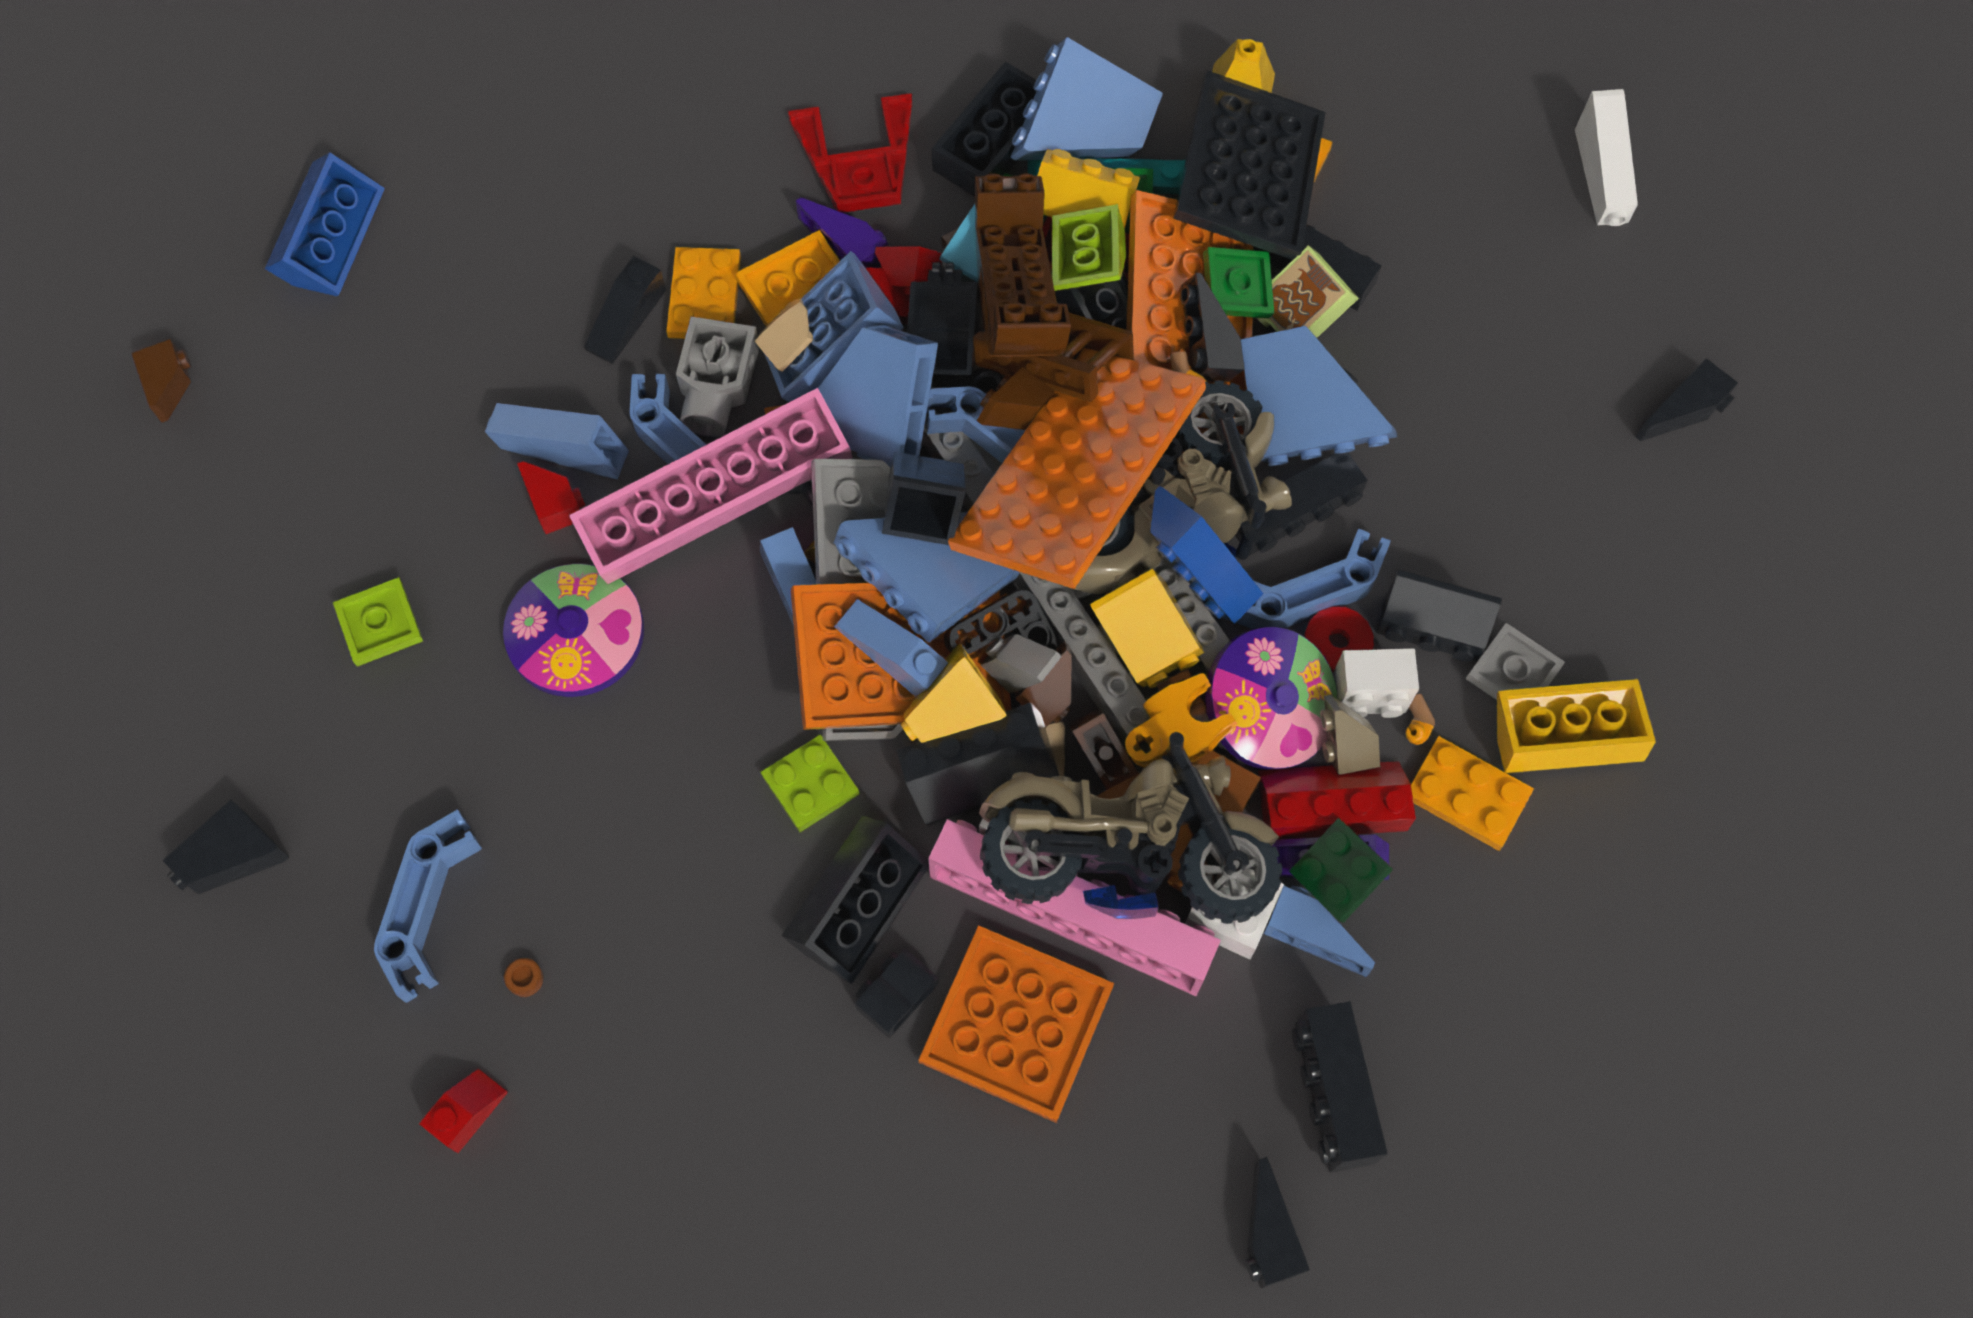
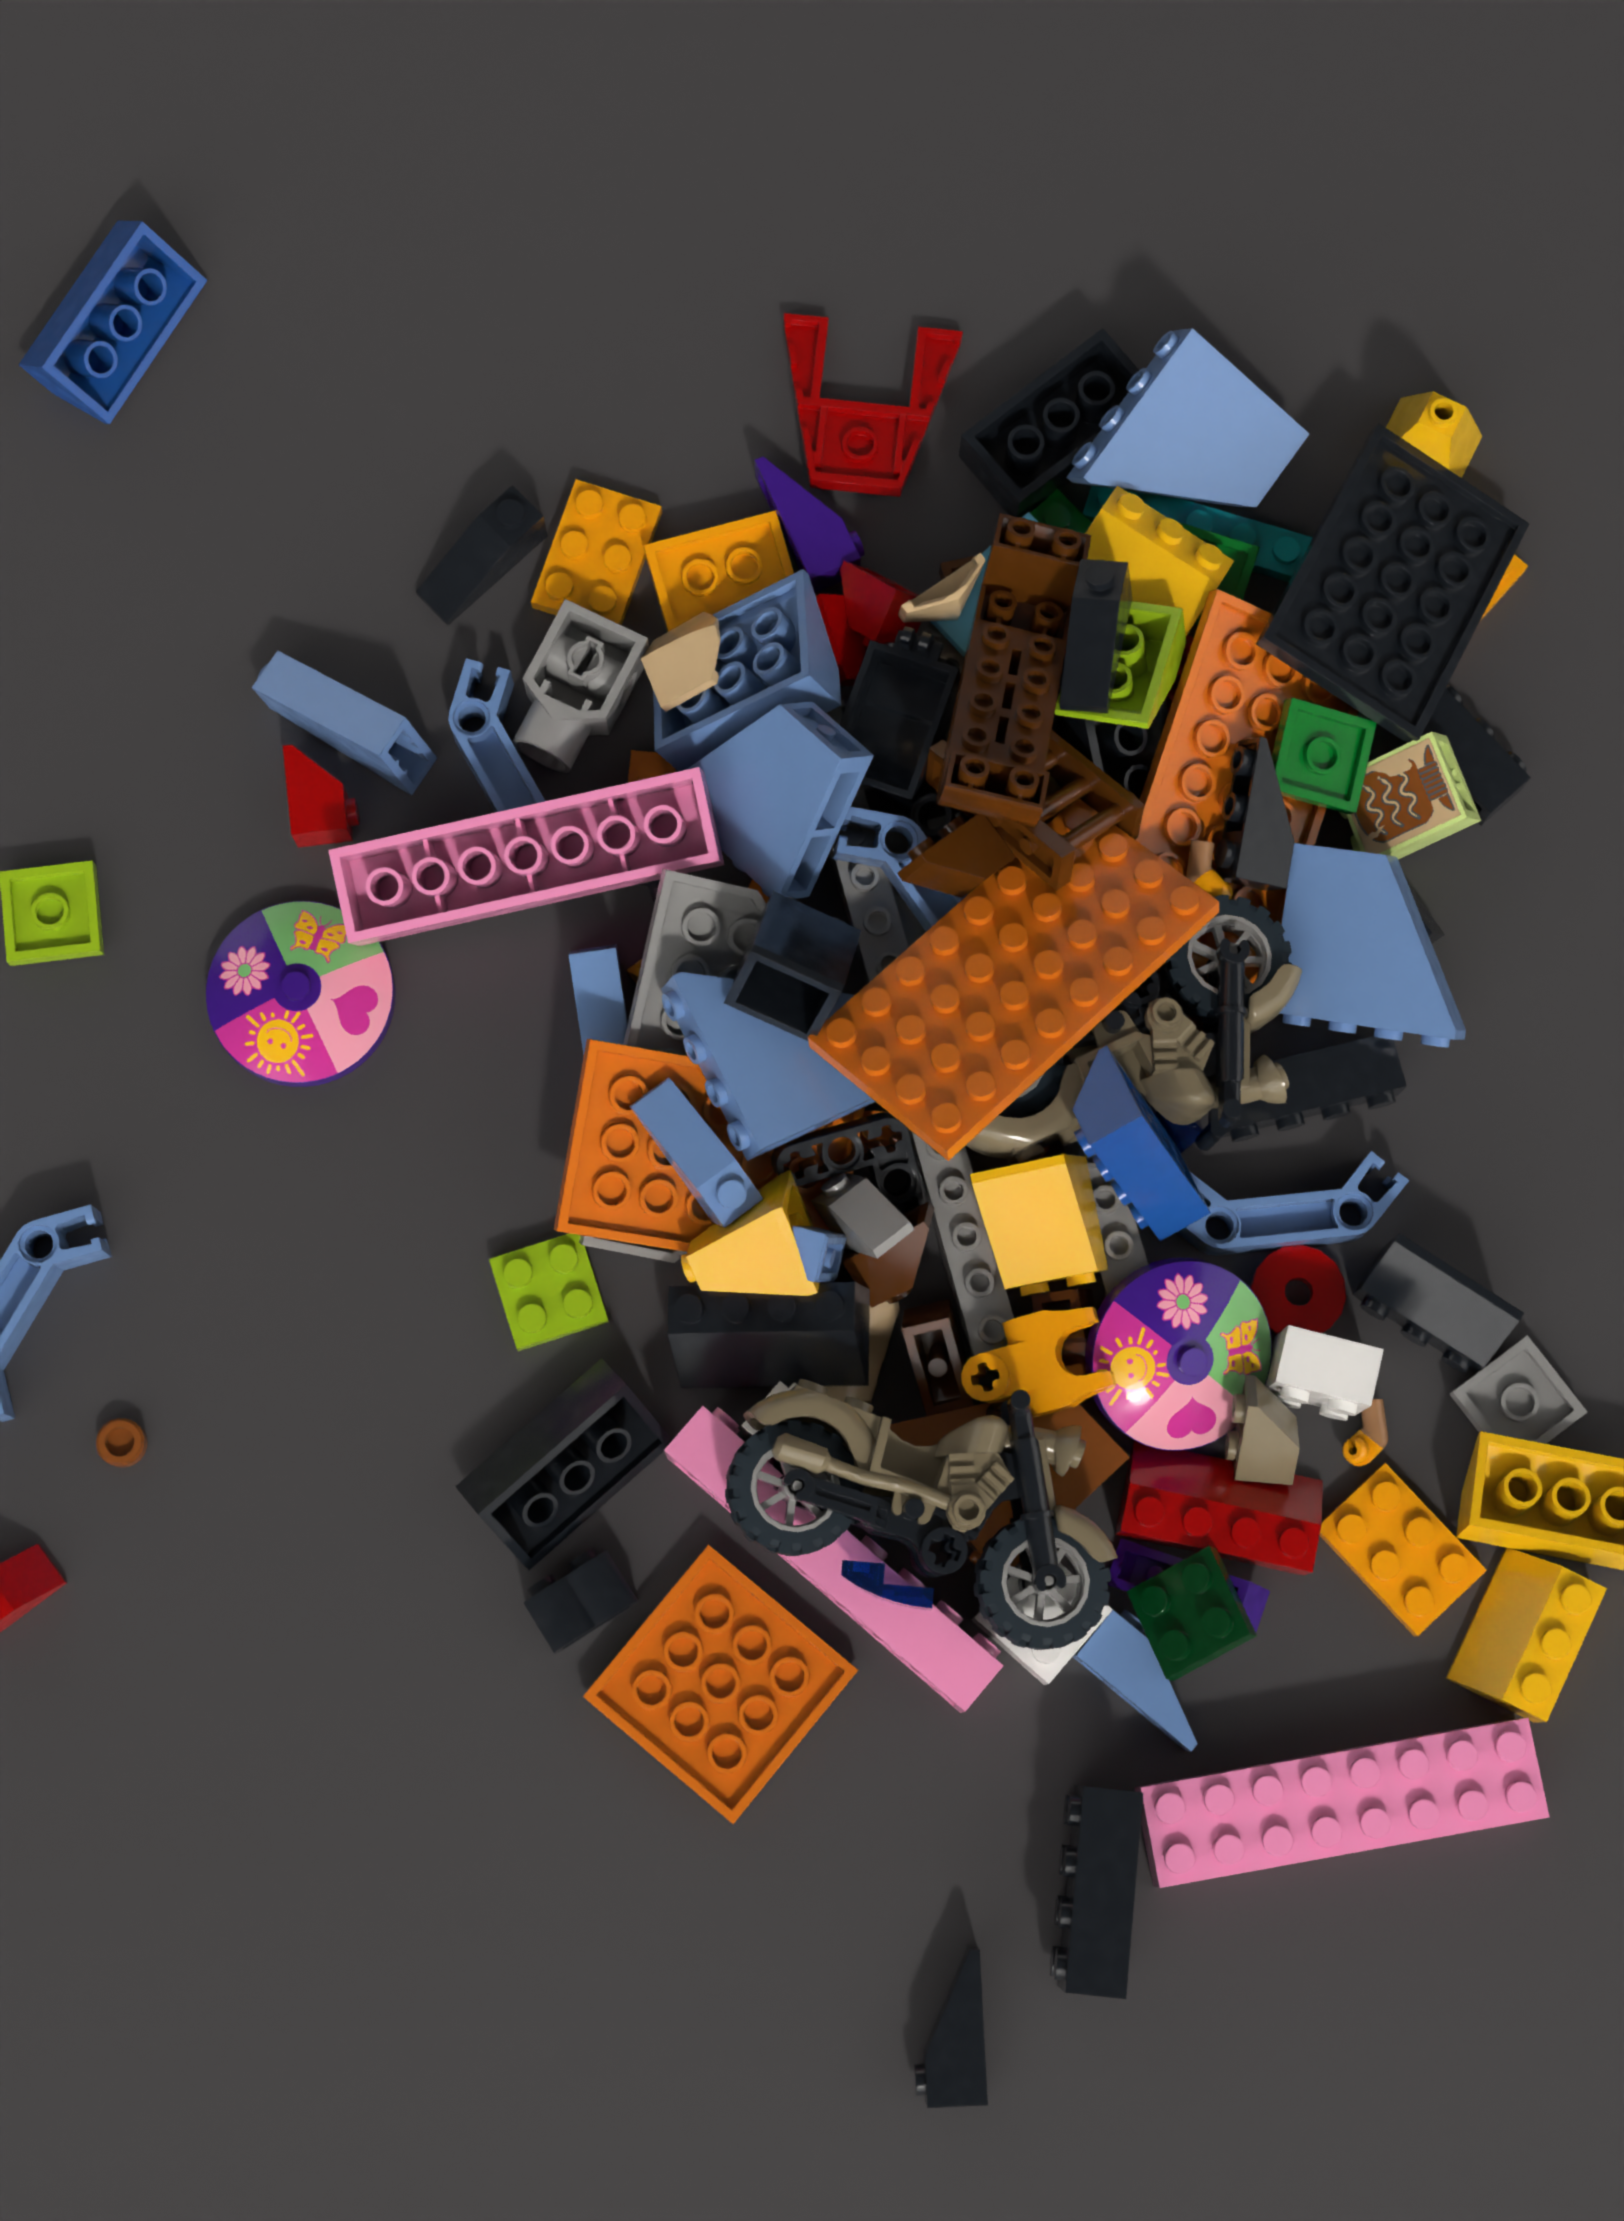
camera: 15 degrees right, 10 degrees up
none -> medium blue slope [793,1226,847,1282]
none -> tan slope [898,552,986,623]
none -> black slope [1060,559,1132,714]
none -> bright pink brick [1134,1718,1550,1888]
none -> yellow slope [1446,1548,1607,1723]

